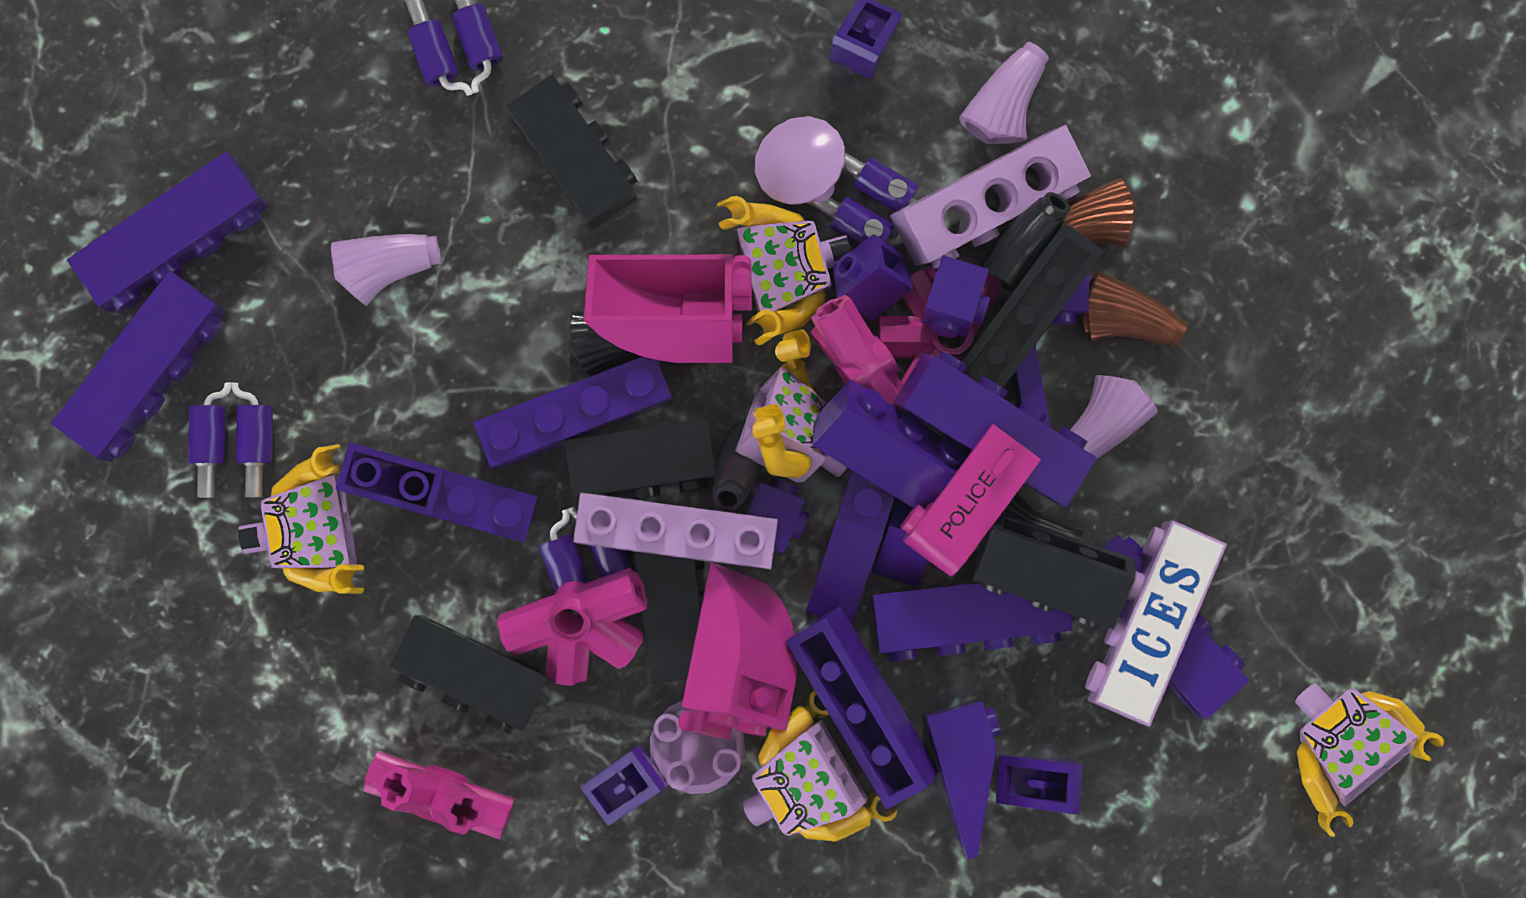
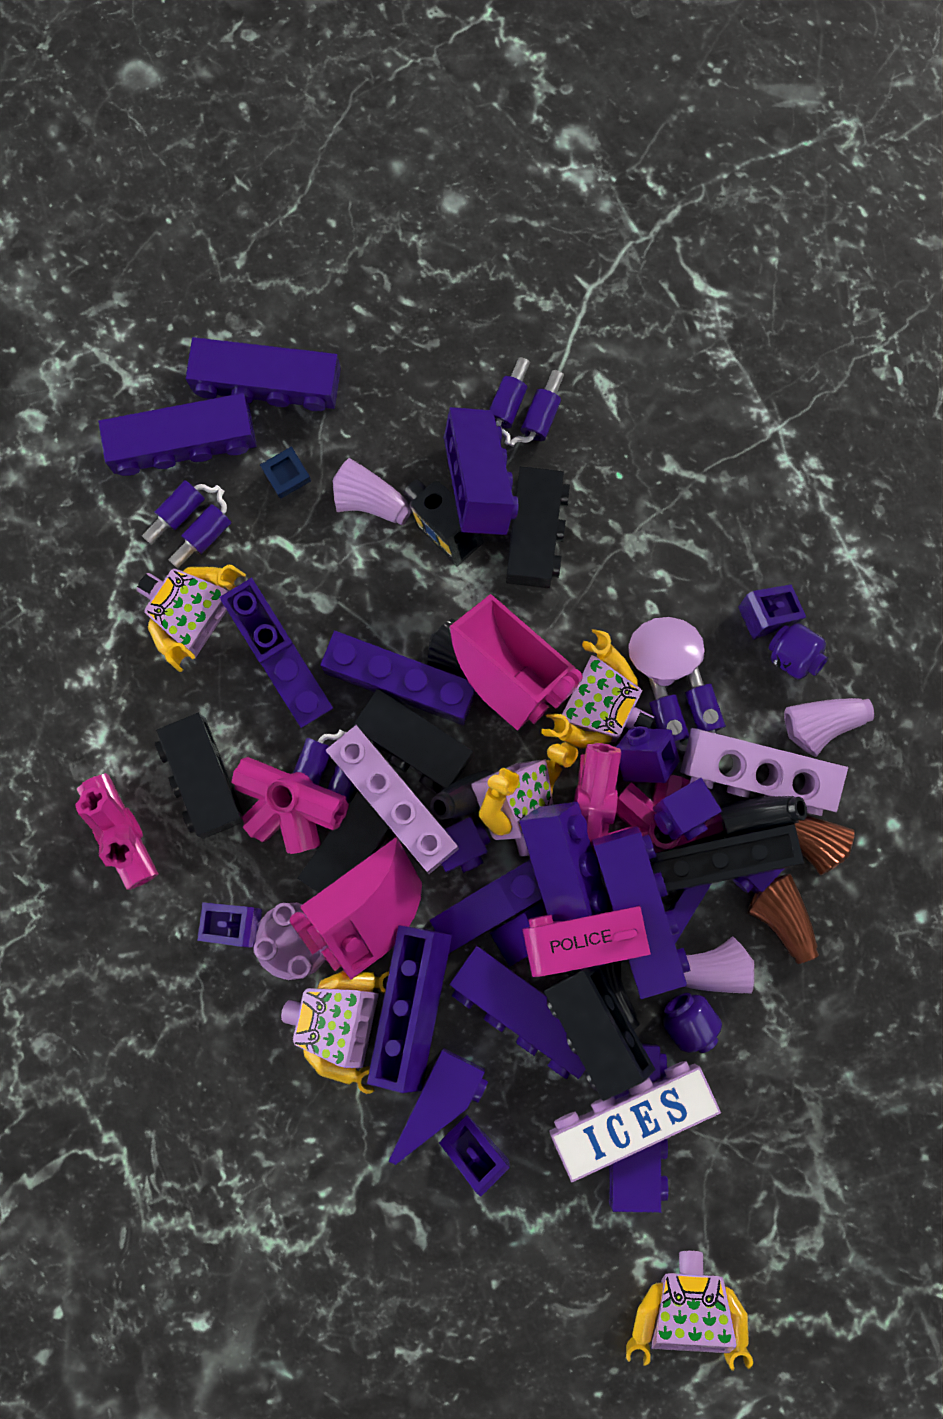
camera: 50 degrees right, 5 degrees down
none -> dark blue plate [260,446,311,499]
none -> black torso [404,480,484,567]
none -> dark purple brick [444,407,518,535]
none -> dark purple head [663,993,722,1053]
none -> dark purple head [768,623,828,680]

